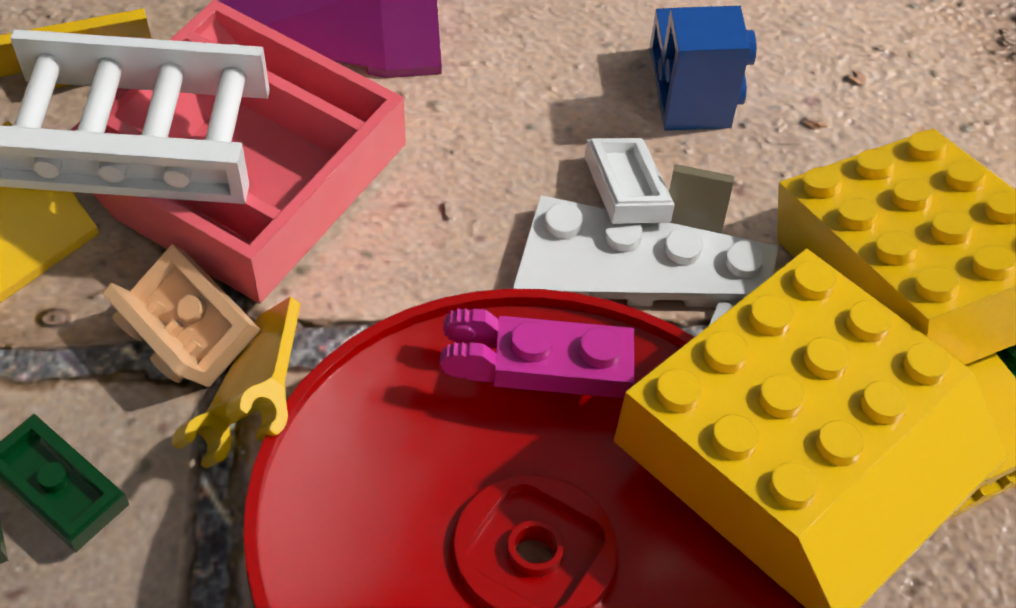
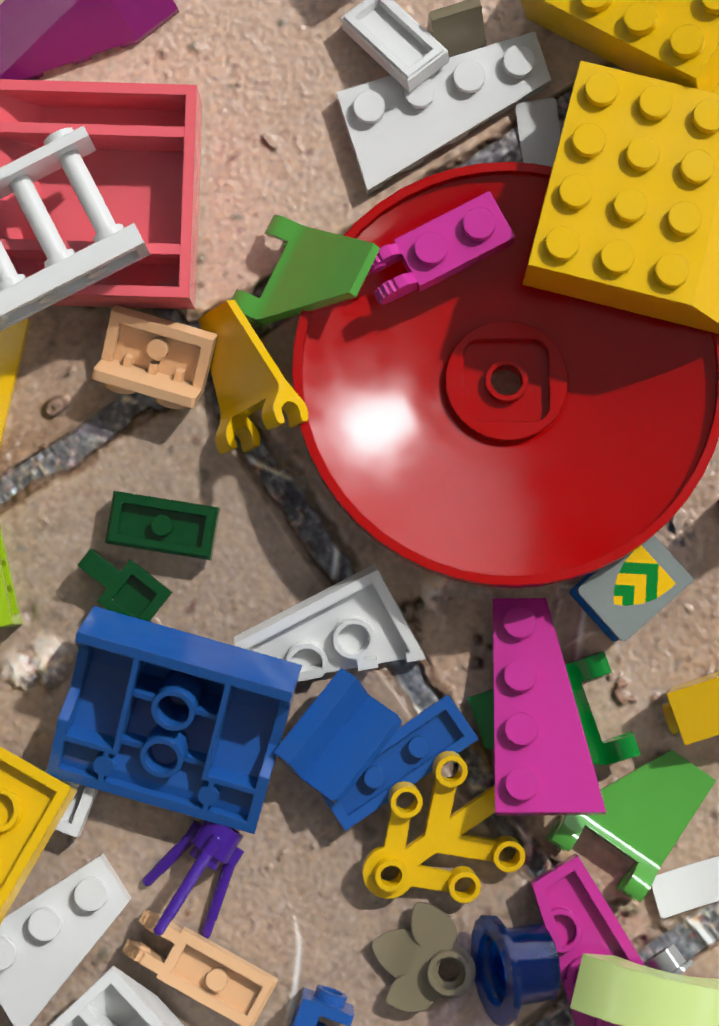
camera: 30 degrees left, 30 degrees up
none -> bright green flag [231,215,380,327]

